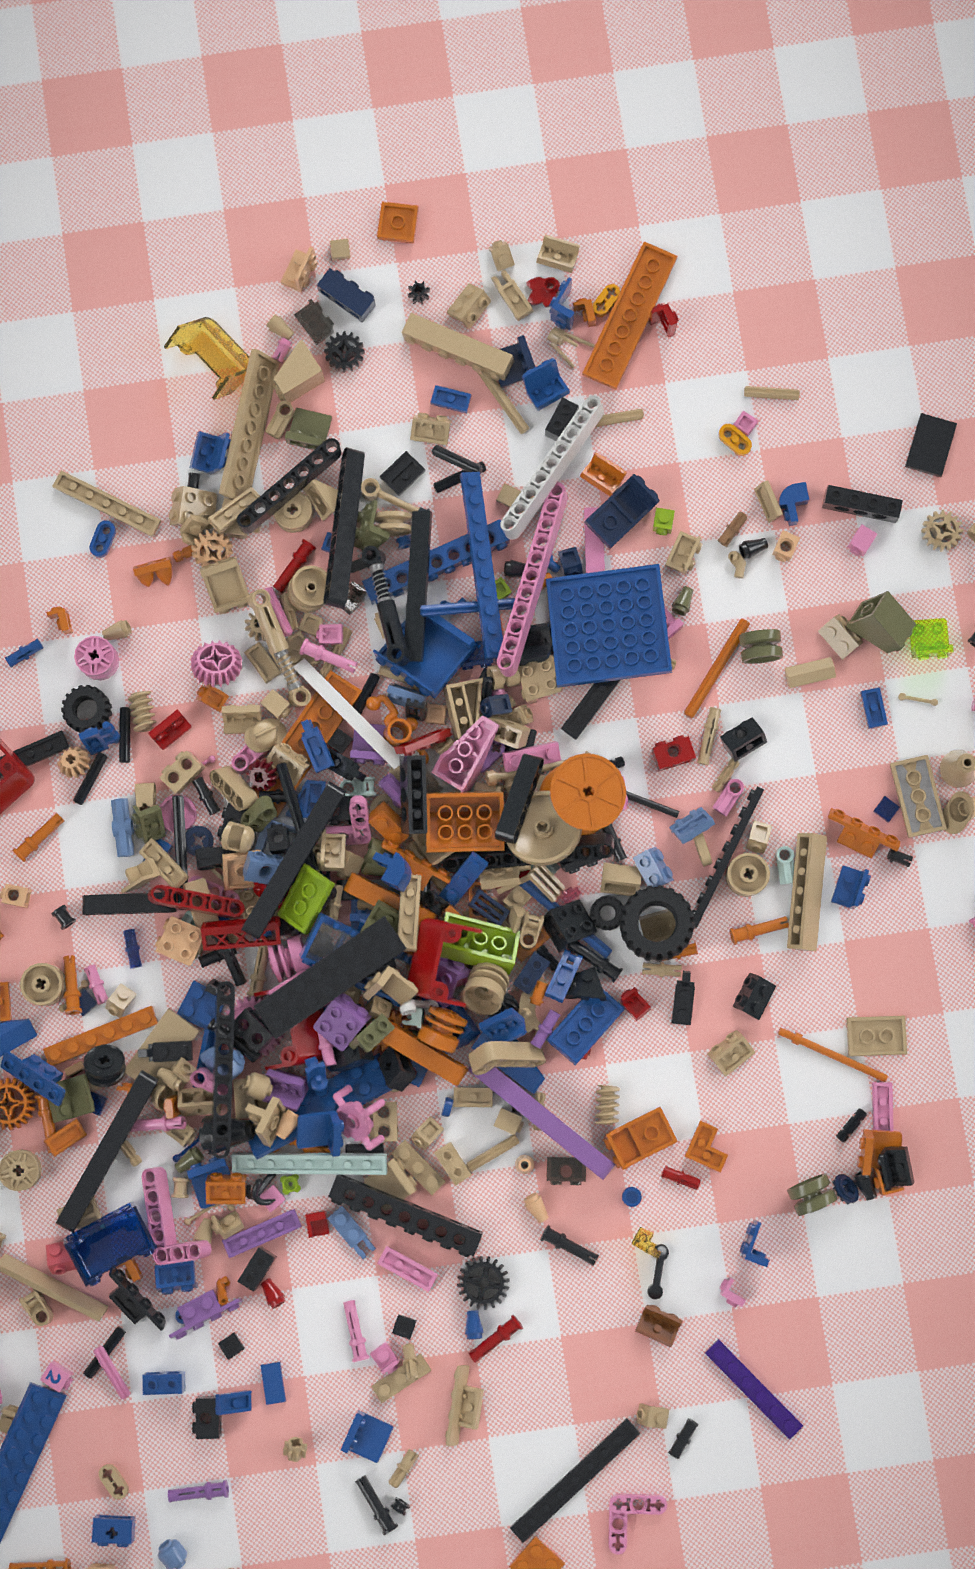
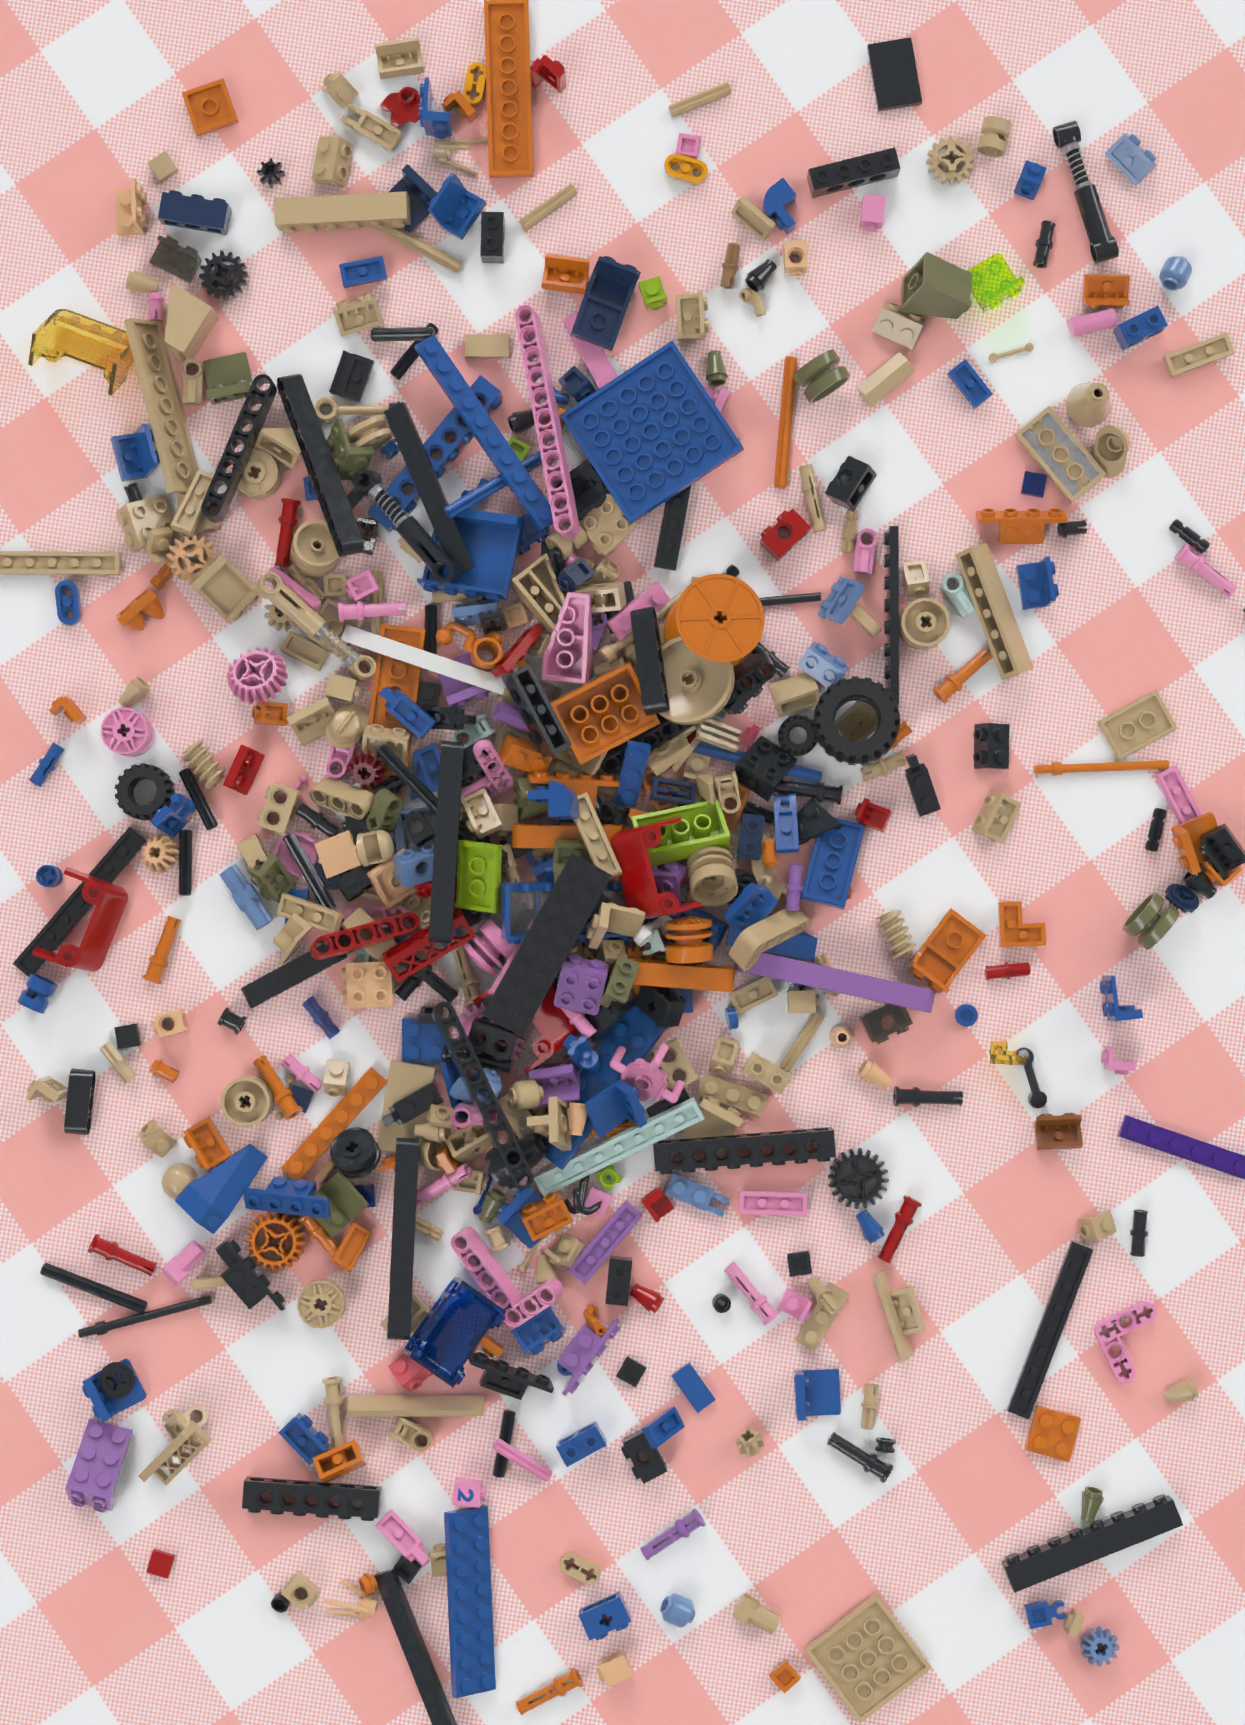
camera: 30 degrees left, 5 degrees up
white beam [500,395,604,540] -> none
none -> light nougat piece [314,830,362,879]
none -> black hinge [712,1293,731,1313]

